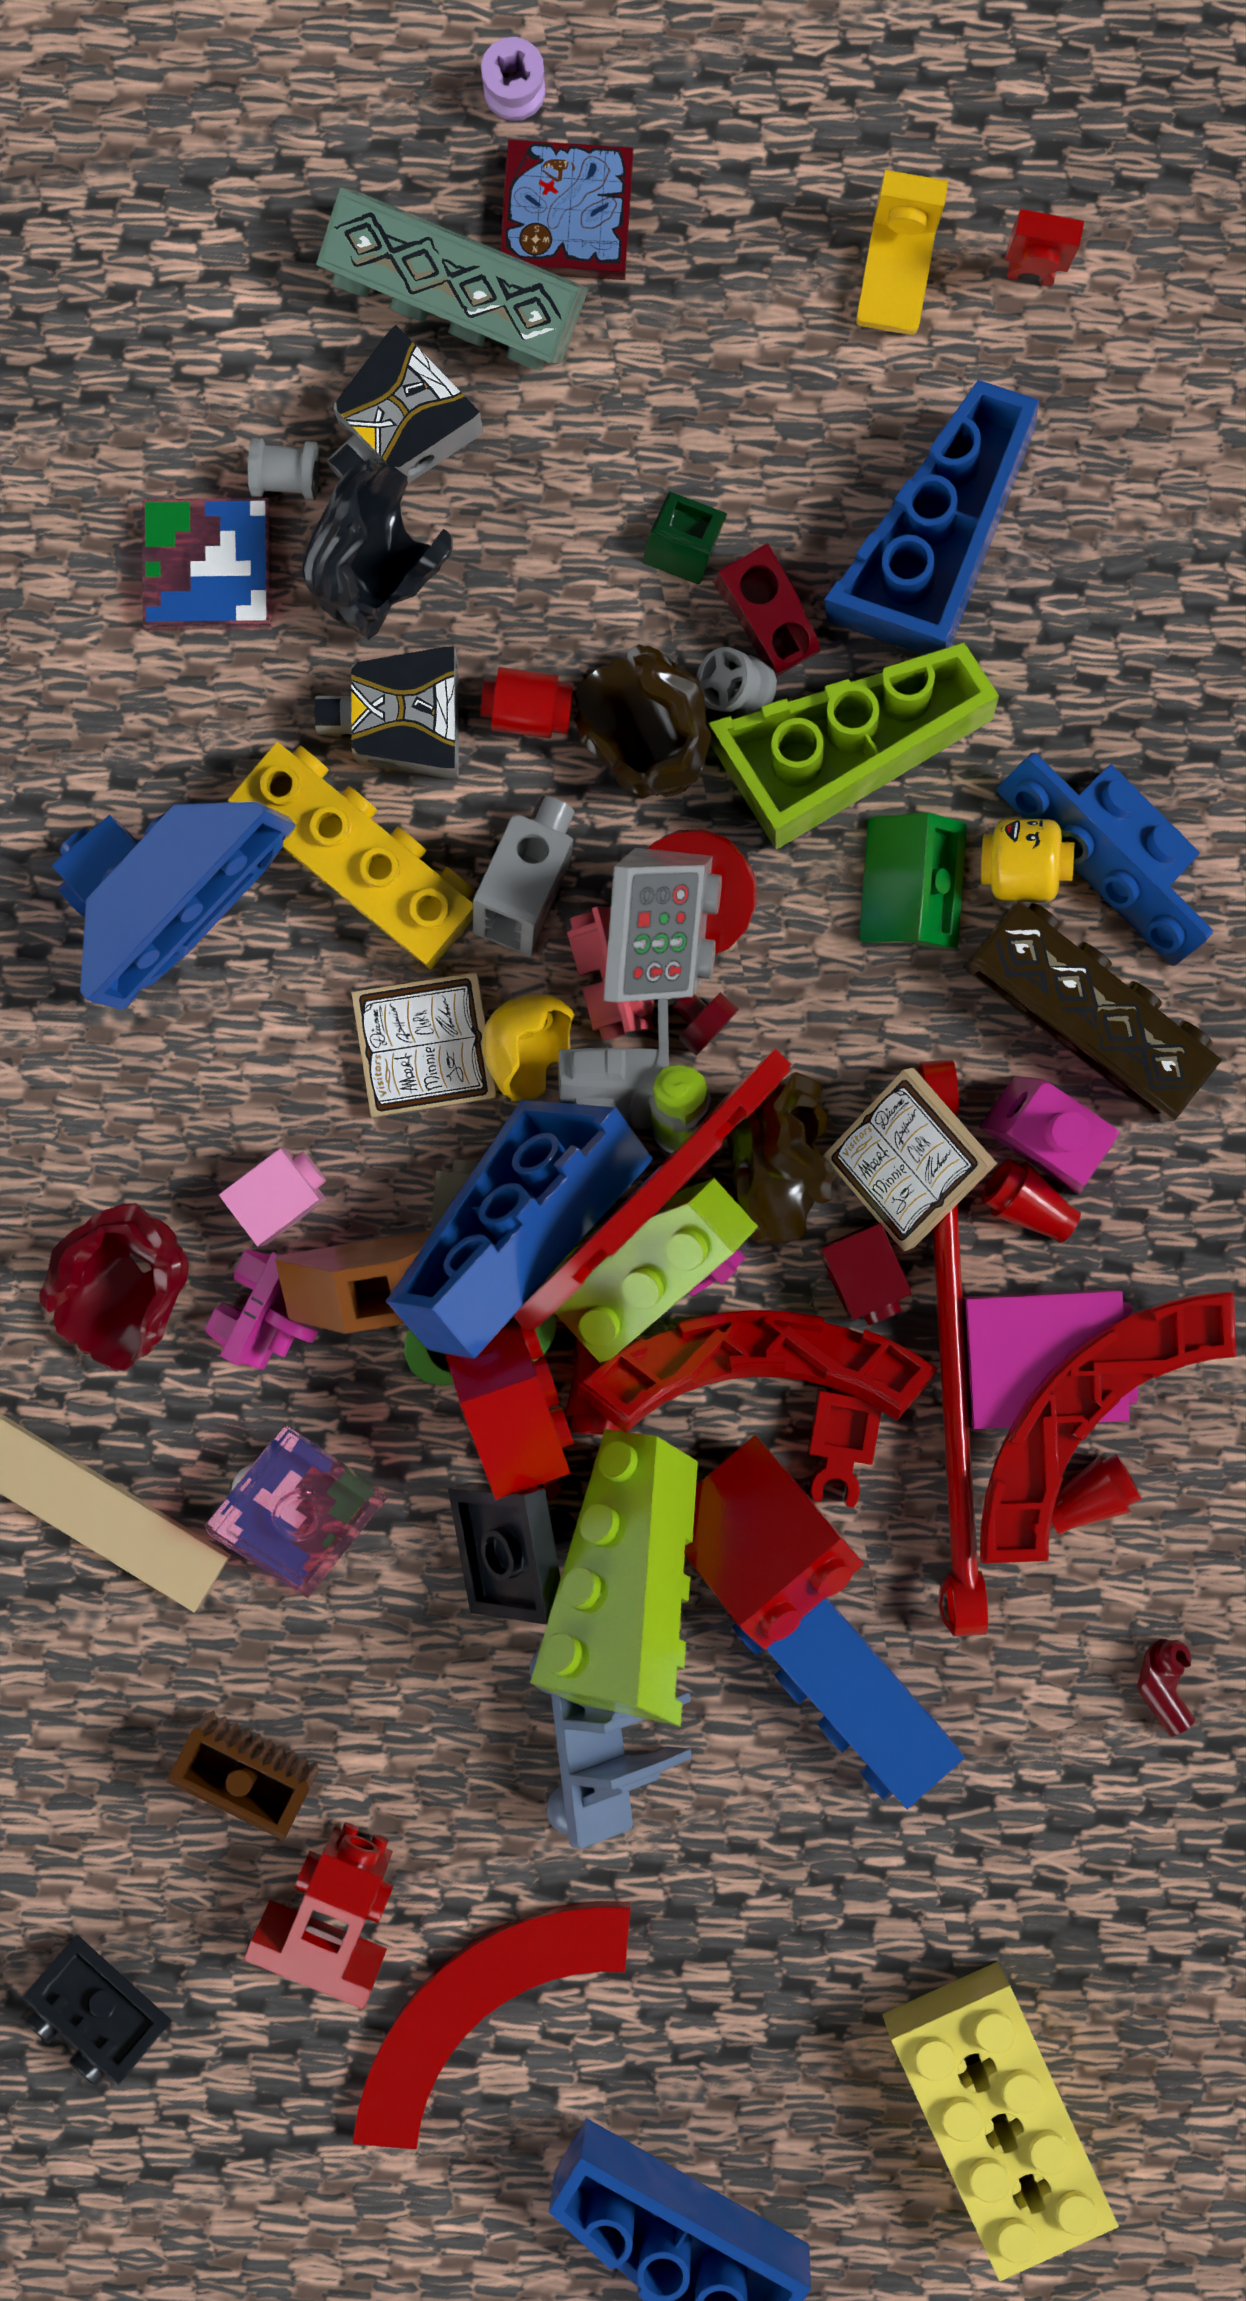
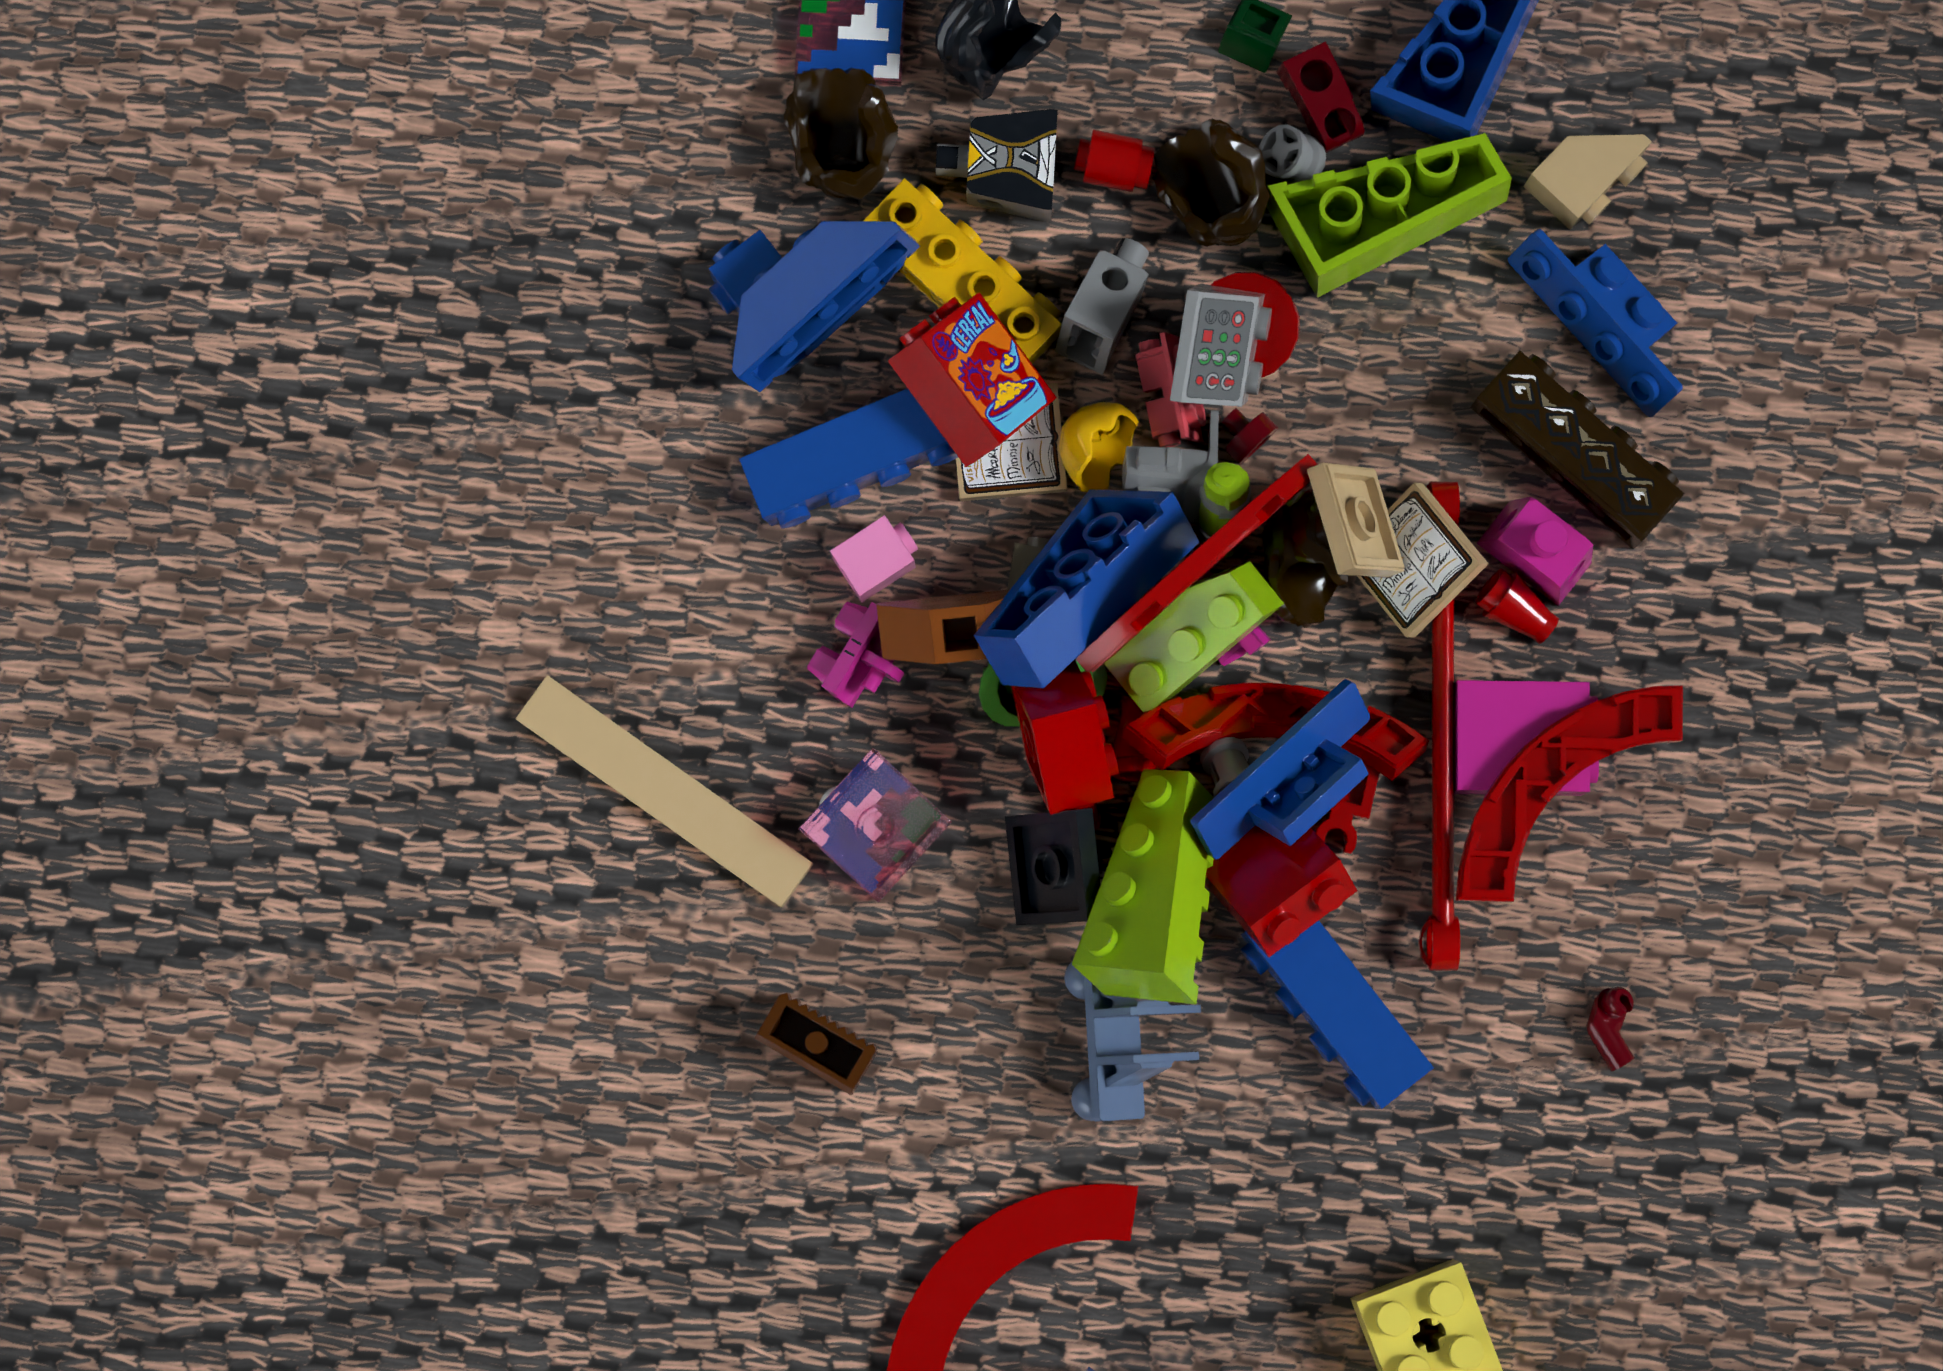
camera: 10 degrees right, 5 degrees down
black bracket [18,1934,172,2088] -> none
dark red hair [39,1203,189,1372] -> none
red tile [243,1822,394,2010] -> none
dark red brick [817,1222,912,1325] -> none
green panel [859,812,967,949] -> none
yellow head [981,818,1074,903] -> none
red cone [1051,1454,1142,1535] -> none
none -> blue brick [739,388,958,529]
none -> dark brown hair [784,67,898,199]
none -> brick [888,292,1057,467]
none -> blue bracket [1191,679,1370,859]
none -> light grey bush [1200,737,1249,796]
none -> tan tile [1307,463,1405,578]
none -> tan slope [1523,134,1652,230]

